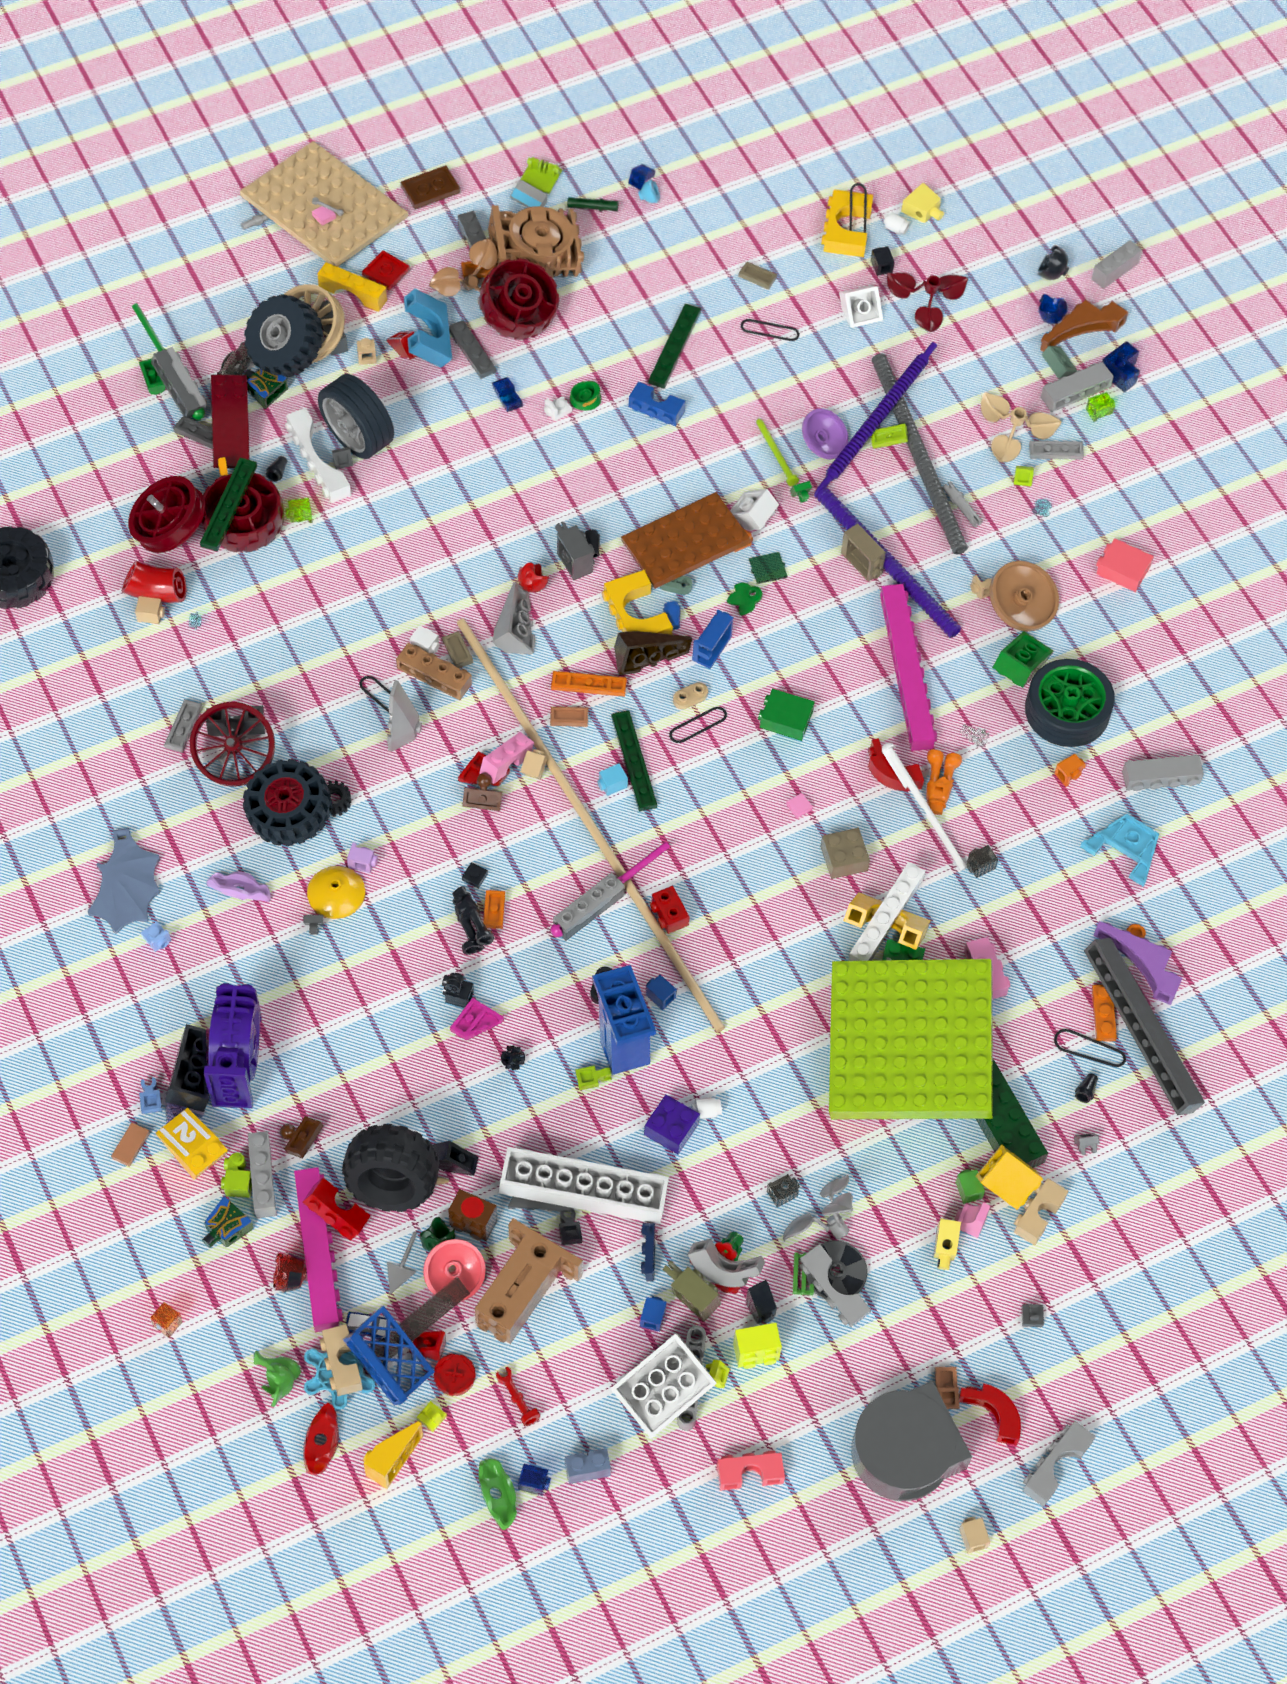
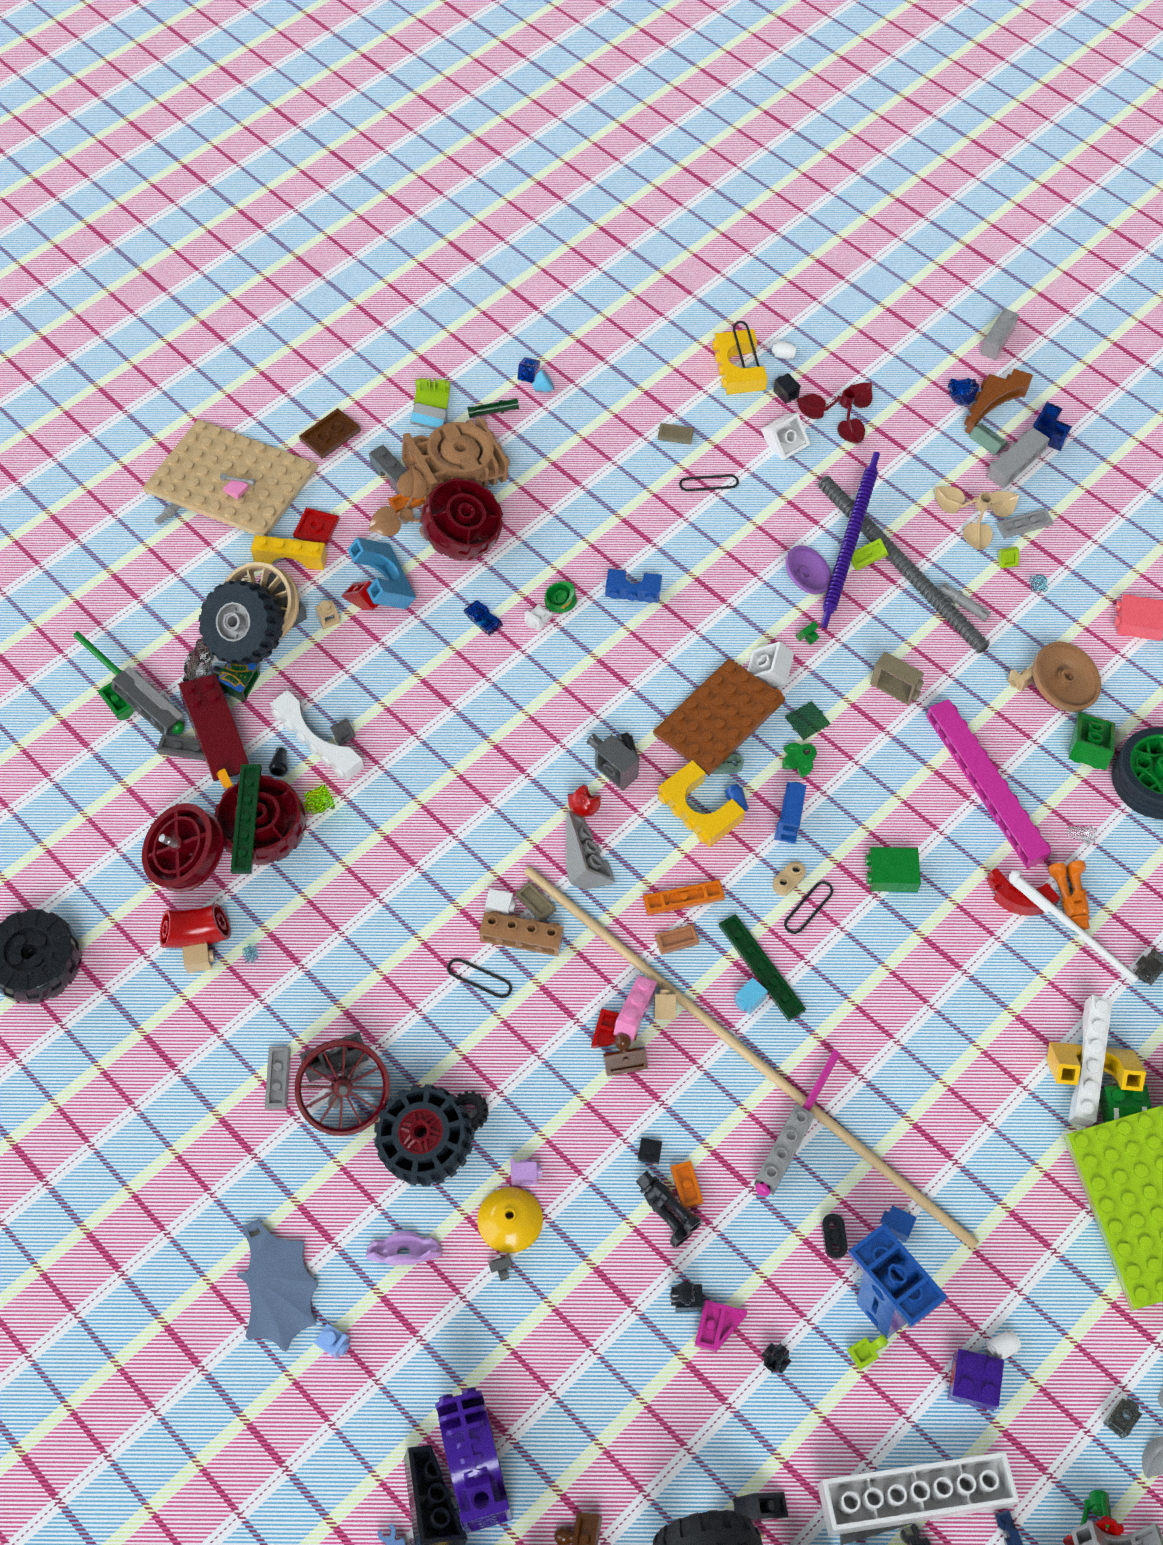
camera: 15 degrees left, 0 degrees up
black wheel [318,374,394,459] -> none
light grey wedge [387,680,422,752] -> none
dark grey plate [449,320,496,379] -> none
dark brown wedge [614,631,692,675] -> none
dark green plate [648,303,701,389] -> none
red brick [650,885,690,934] -> none
lime bar [756,418,799,486] -> none
bright pink tile [786,793,813,819] -> none
dark purple piece [814,485,961,638] -> none
dark tan brick [820,827,870,879] -> none
light yellow torso [901,183,944,223] -> none
black cylinder [1037,245,1069,280] -> none
clear neon green brick [1086,392,1115,422] -> none

